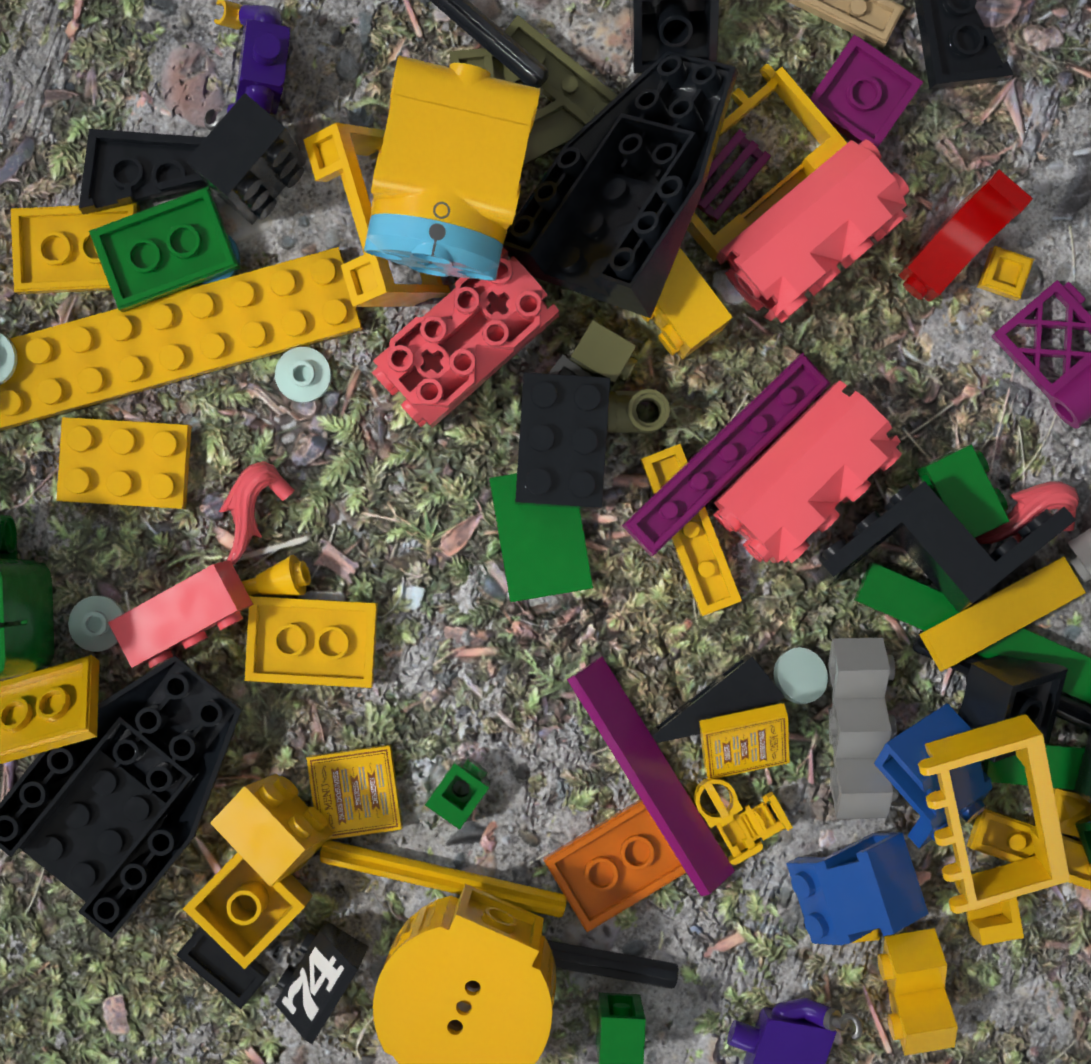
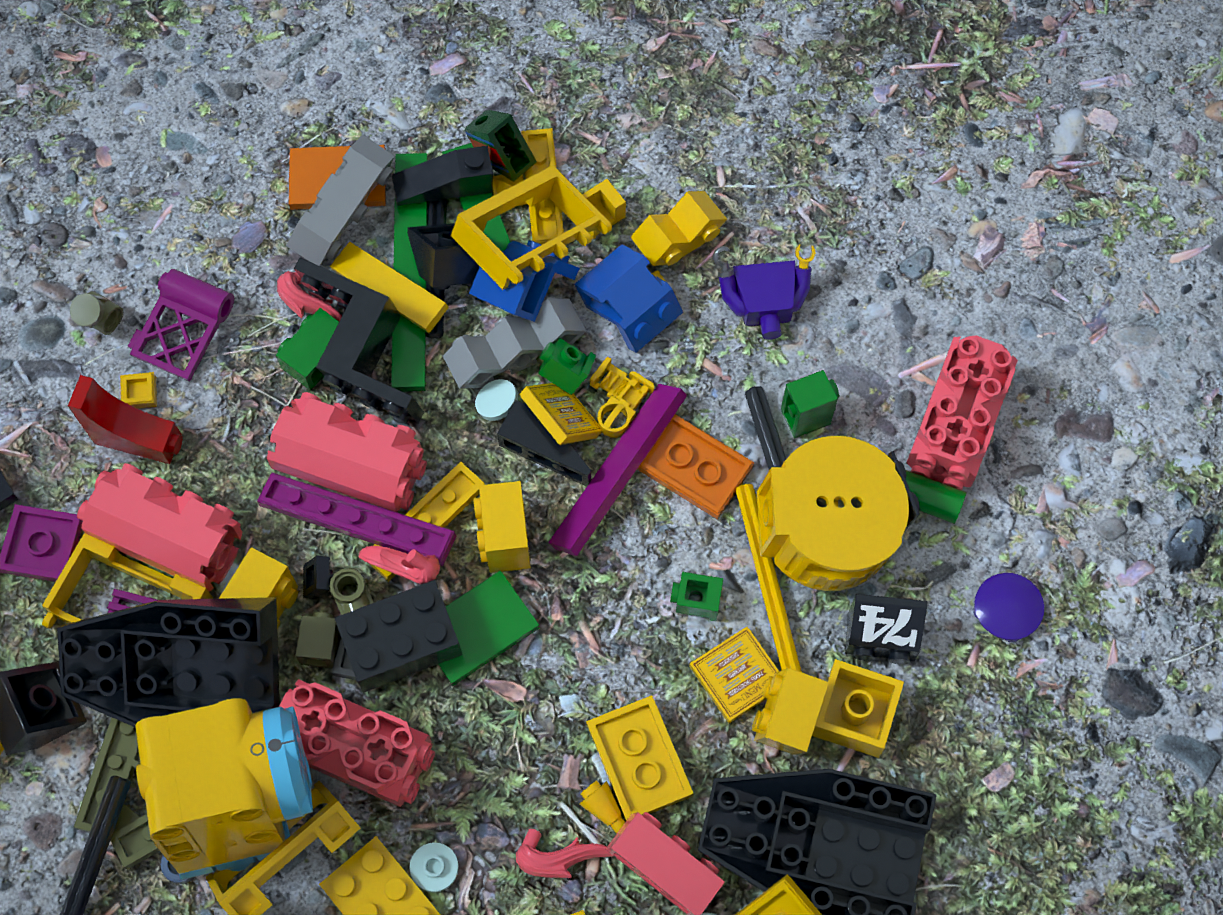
camera: 110 degrees left, 20 degrees down
black tile [177,926,270,1009] -> none
none -> black plate [303,555,333,599]
none -> coral piece [358,546,440,585]
none -> yellow brick [473,481,531,573]
none -> green brick [538,338,596,395]

